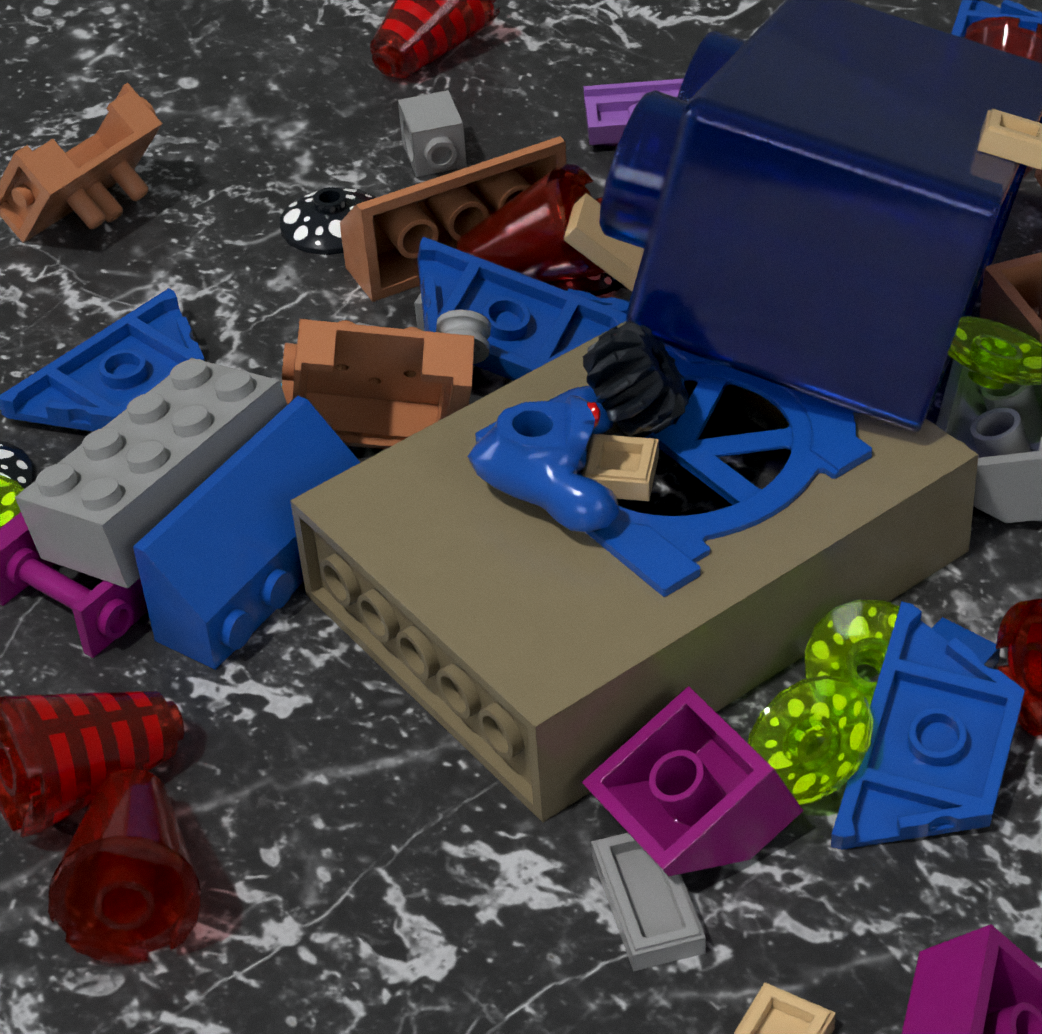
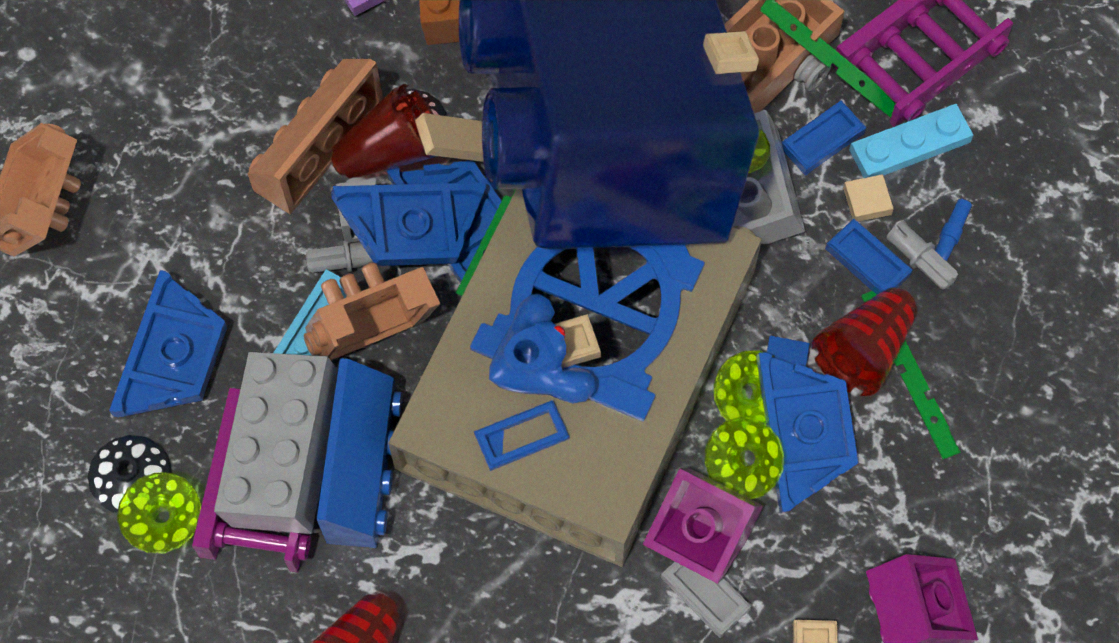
camera: 30 degrees left, 25 degrees up
black dish [280,187,376,255] -> none
light grey brick [398,90,467,177] -> none
light grey bush [436,309,491,364] -> none
black gear [583,321,689,438] -> none
none -> blue tile [474,400,570,471]

